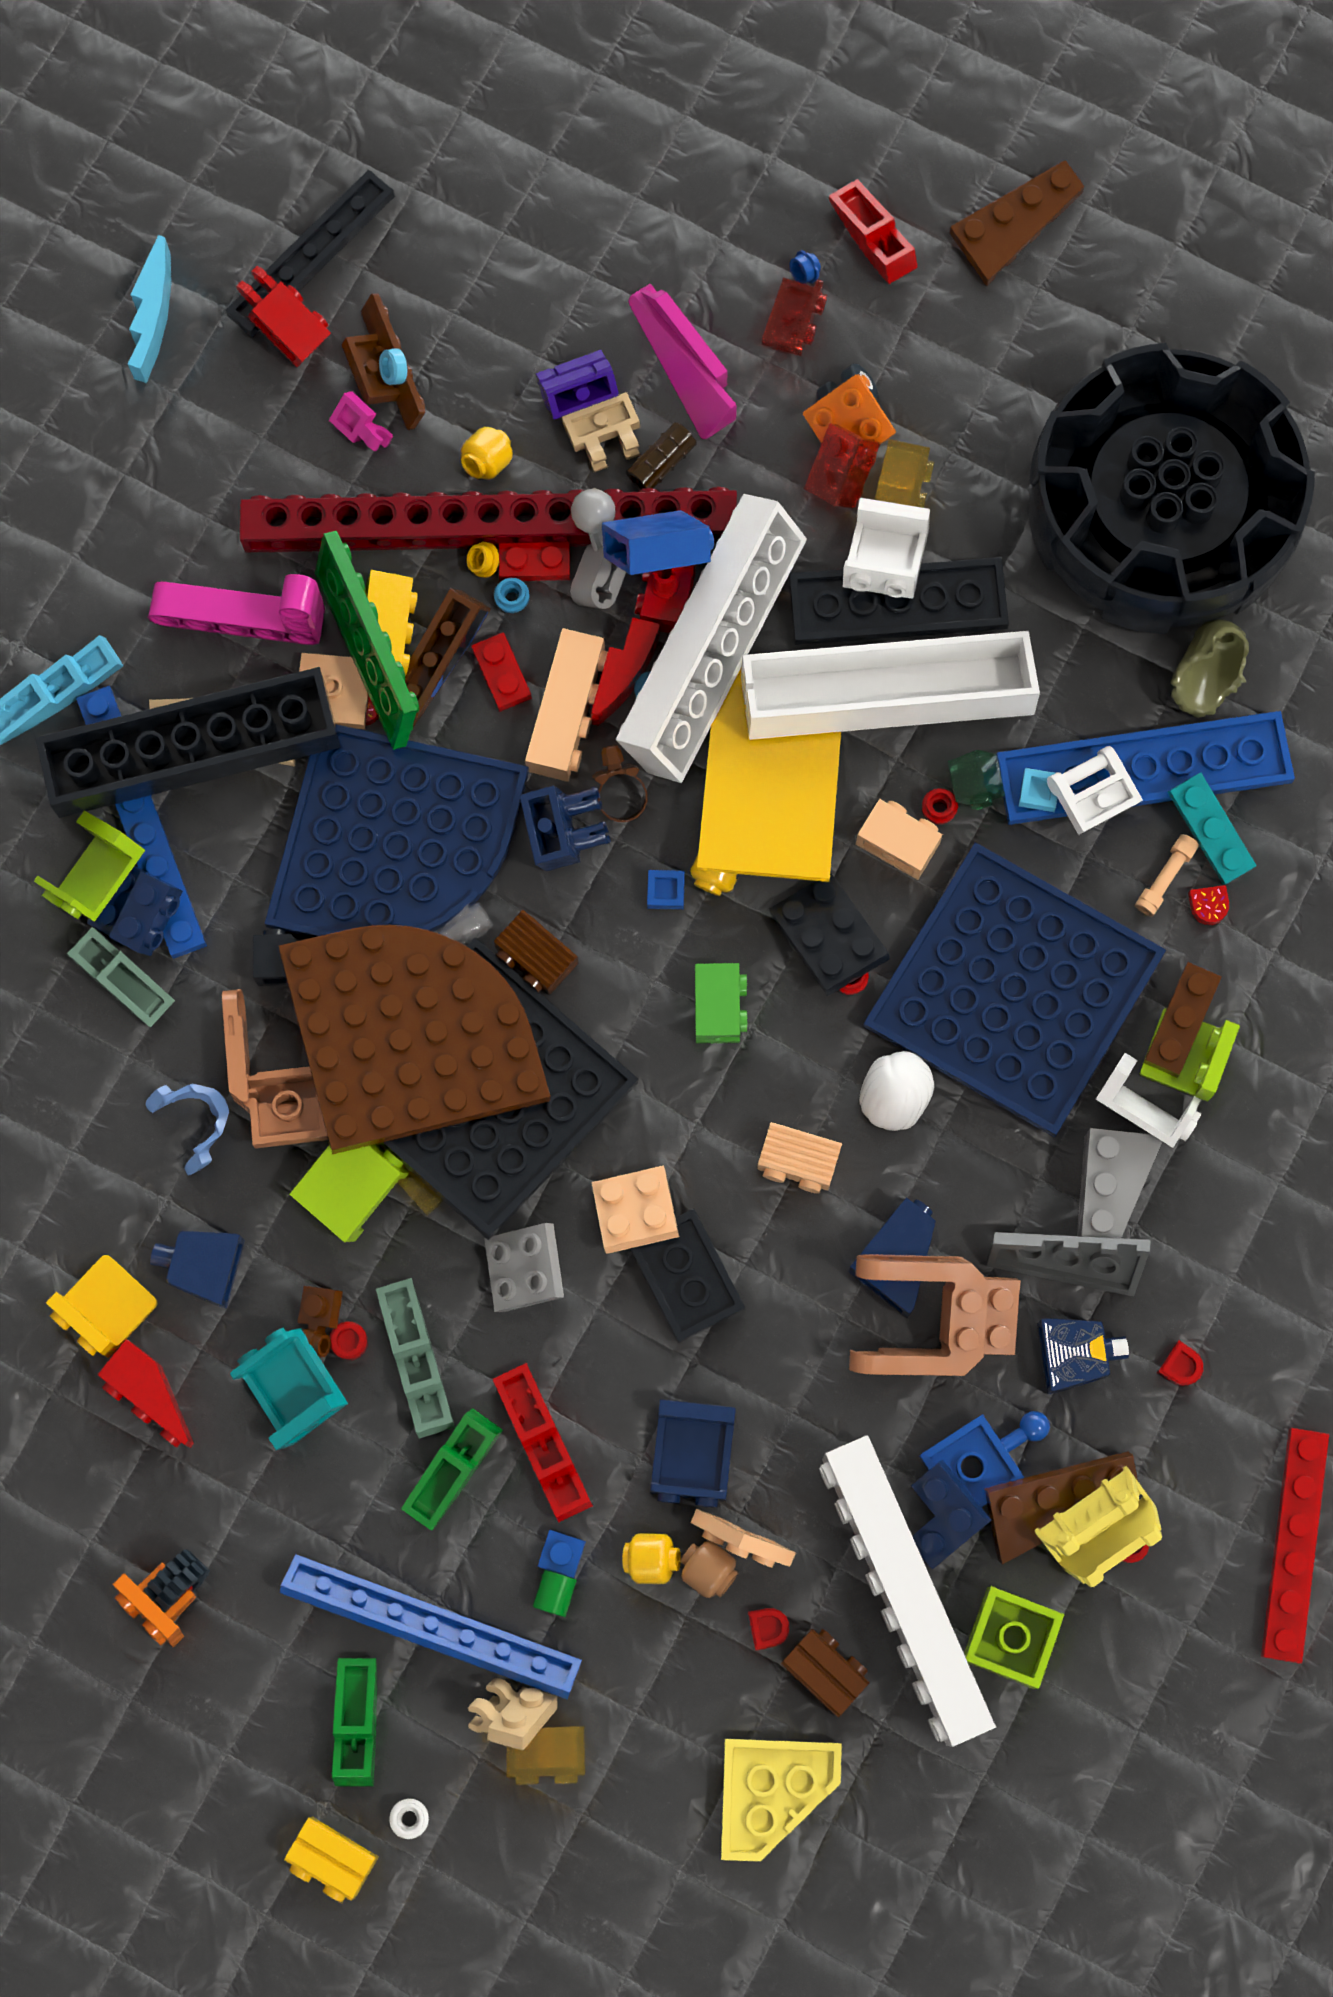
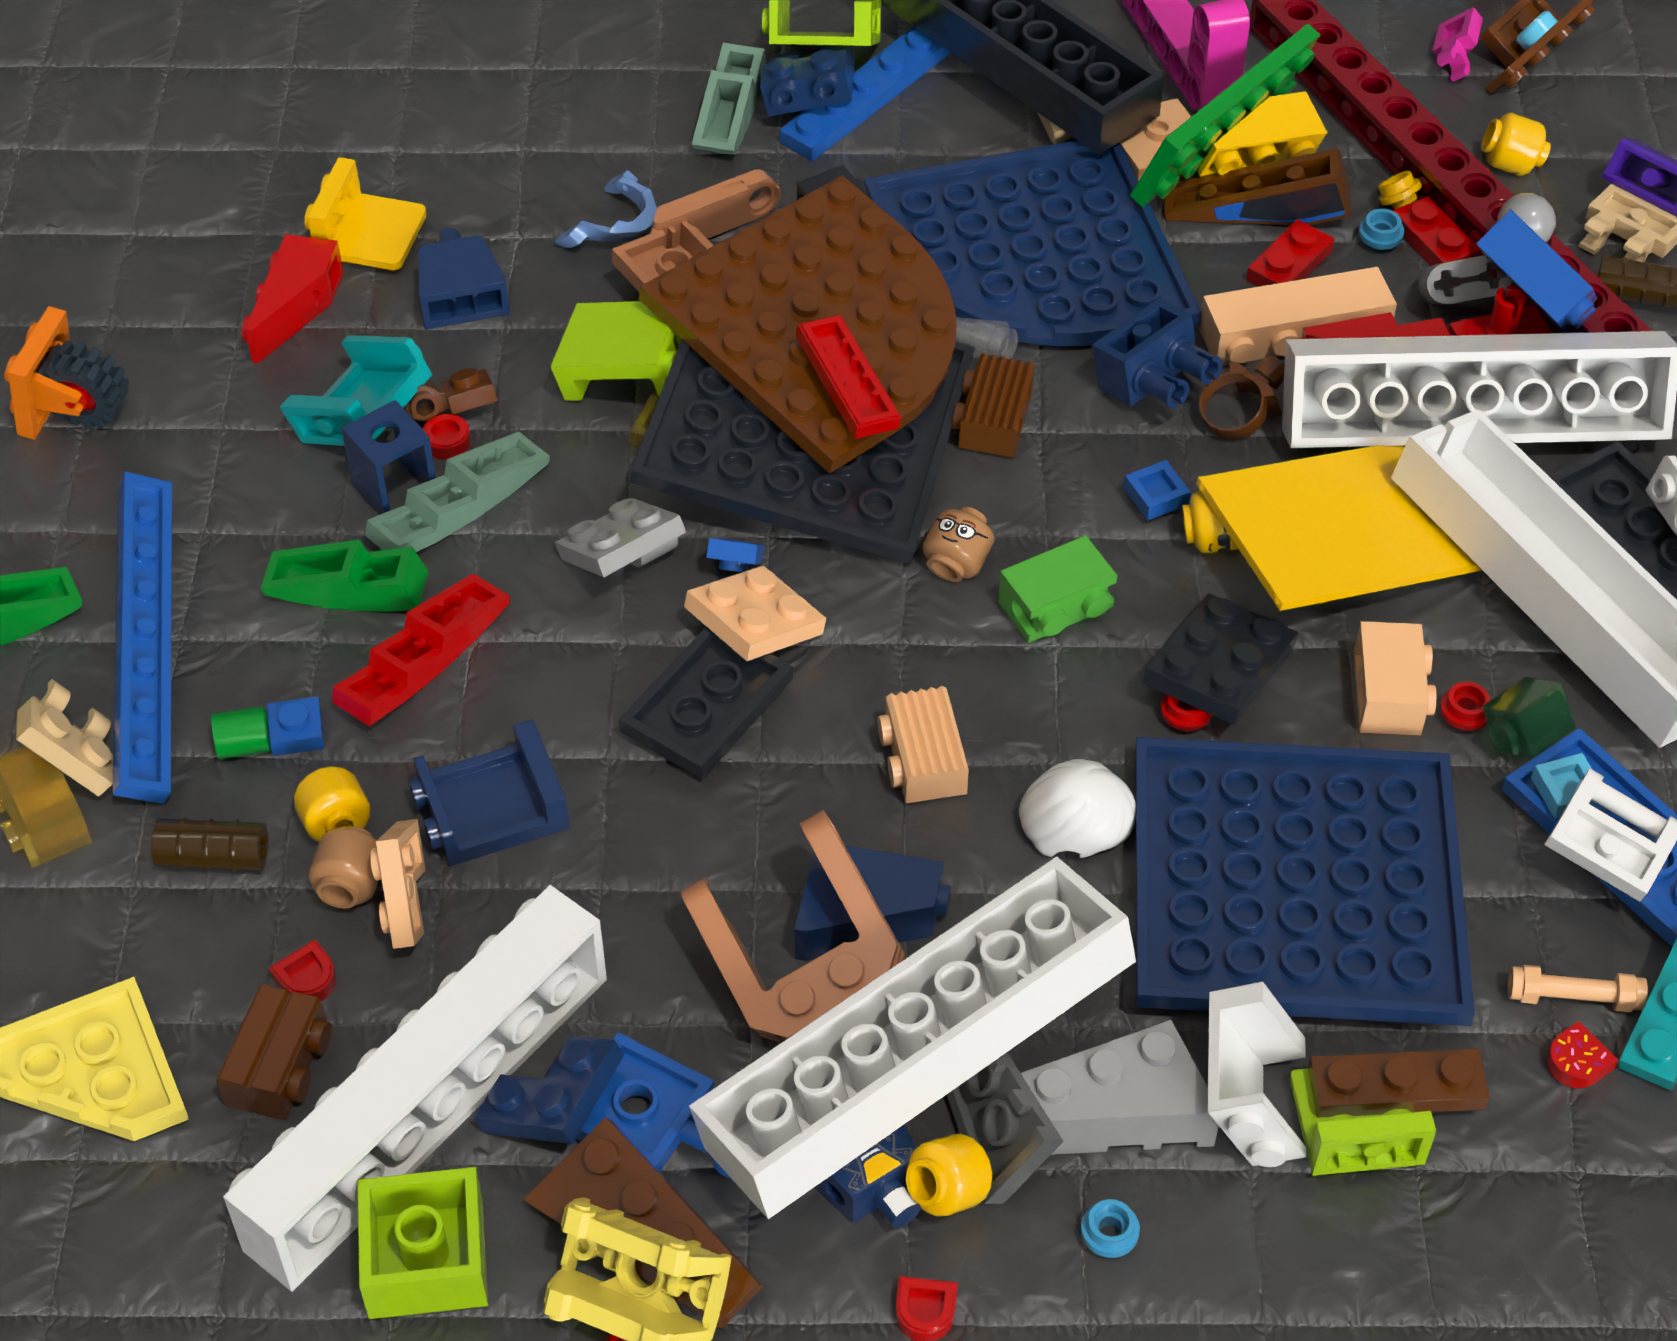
camera: 60 degrees right, 25 degrees down
none -> dark brown axle [151,817,269,872]
none -> dark blue piece [341,400,436,515]
none -> white brick [689,856,1136,1219]
none -> blue plate [707,538,765,572]
none -> red plate [795,315,901,439]
none -> yellow head [906,1134,992,1216]
none -> medium nougat head [922,507,995,582]
none -> dark azure plate [1081,1199,1140,1258]

